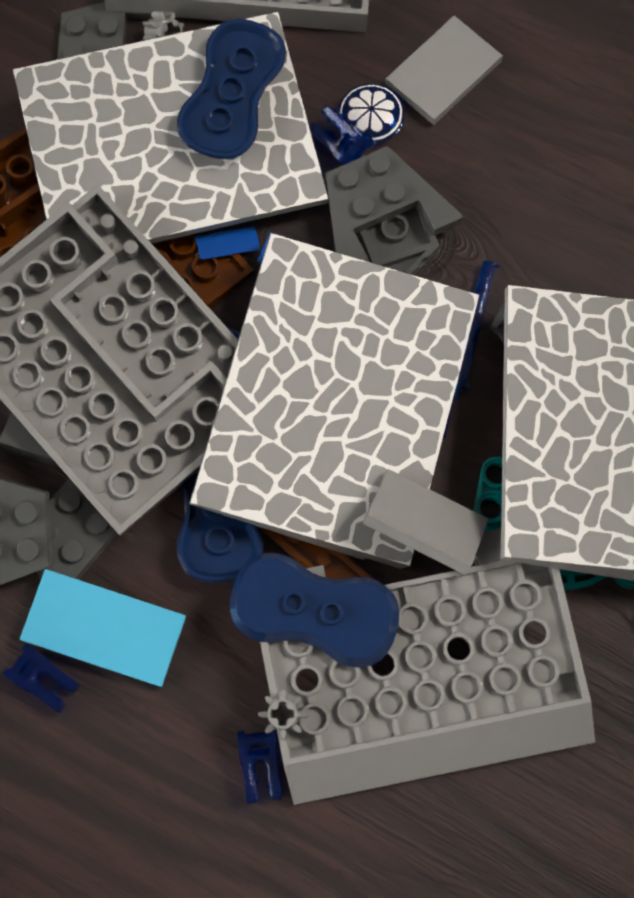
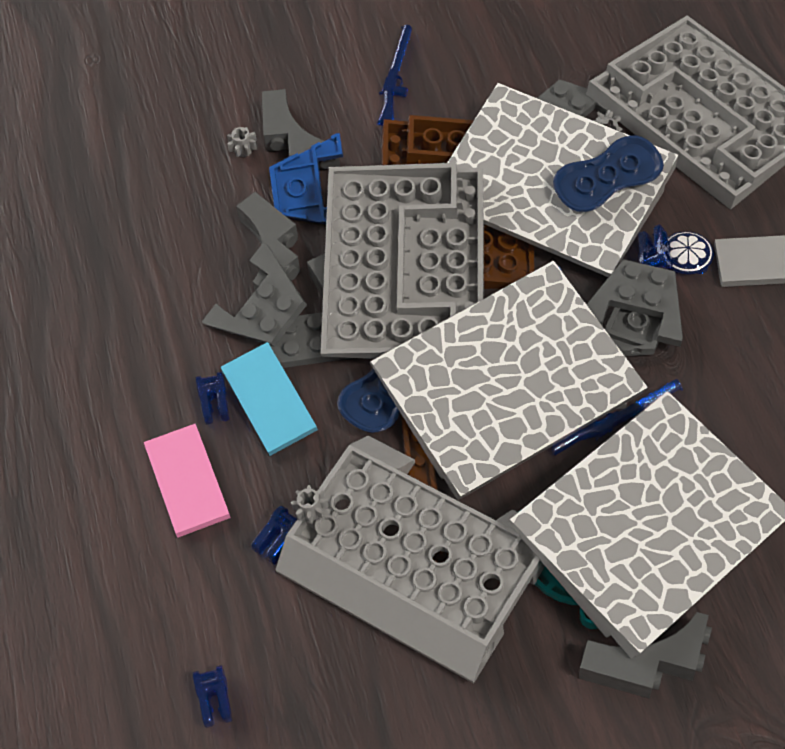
camera: 45 degrees right, 15 degrees down
blue sticker [195,226,260,260] -> none
dark blue plate [230,553,399,667] -> none
light grey tile [362,469,488,575] -> none
none -> bright pink tile [144,424,231,538]

